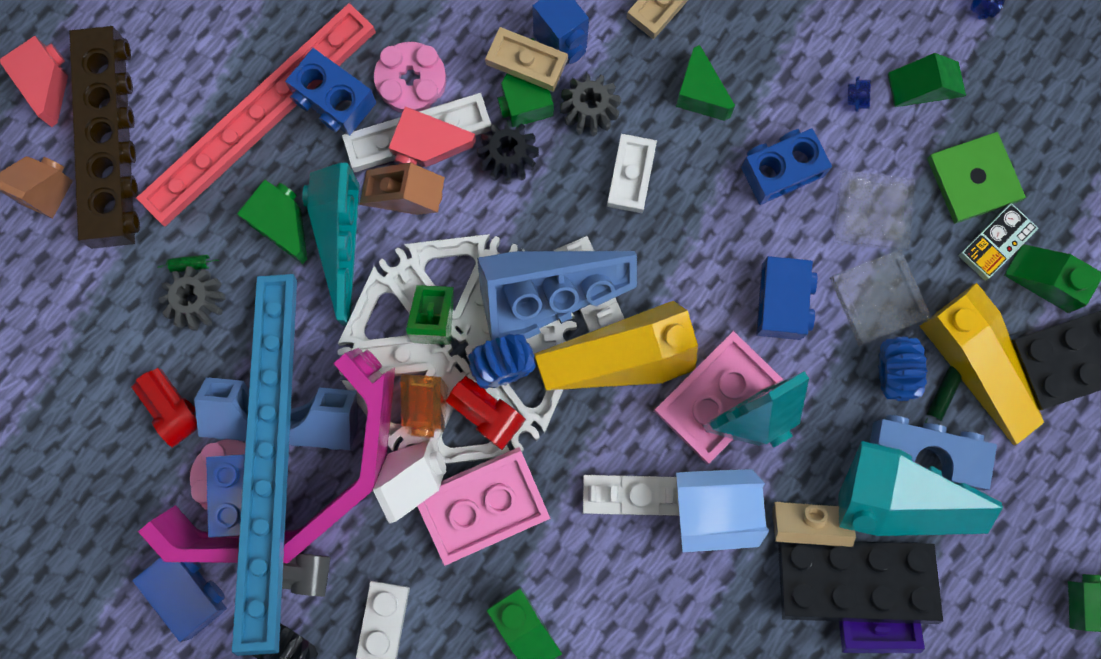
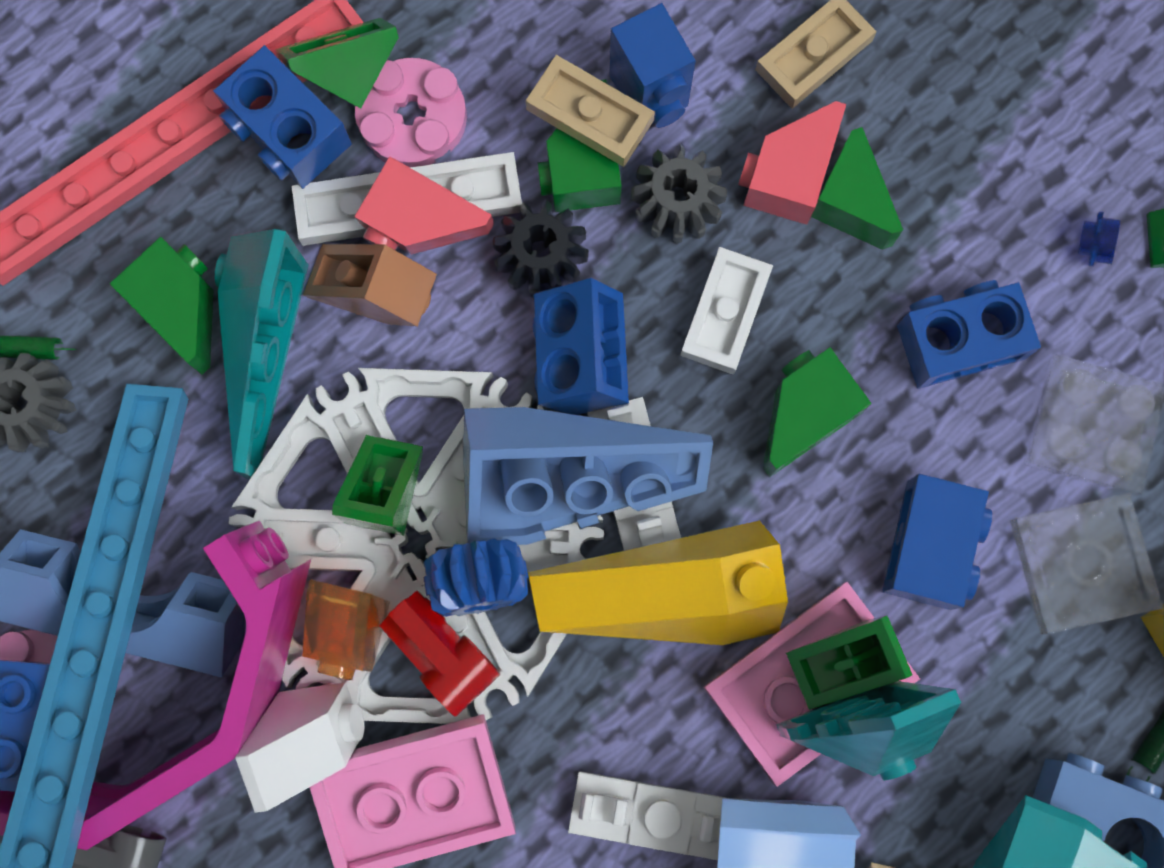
camera: 10 degrees right, 0 degrees up
blue gear [878,336,927,401] -> none
none -> green slope [275,18,399,109]
none -> blue brick [532,278,629,415]
none -> coral slope [738,101,847,225]
none -> green slope [763,347,872,478]
none -> green slope [786,615,913,710]

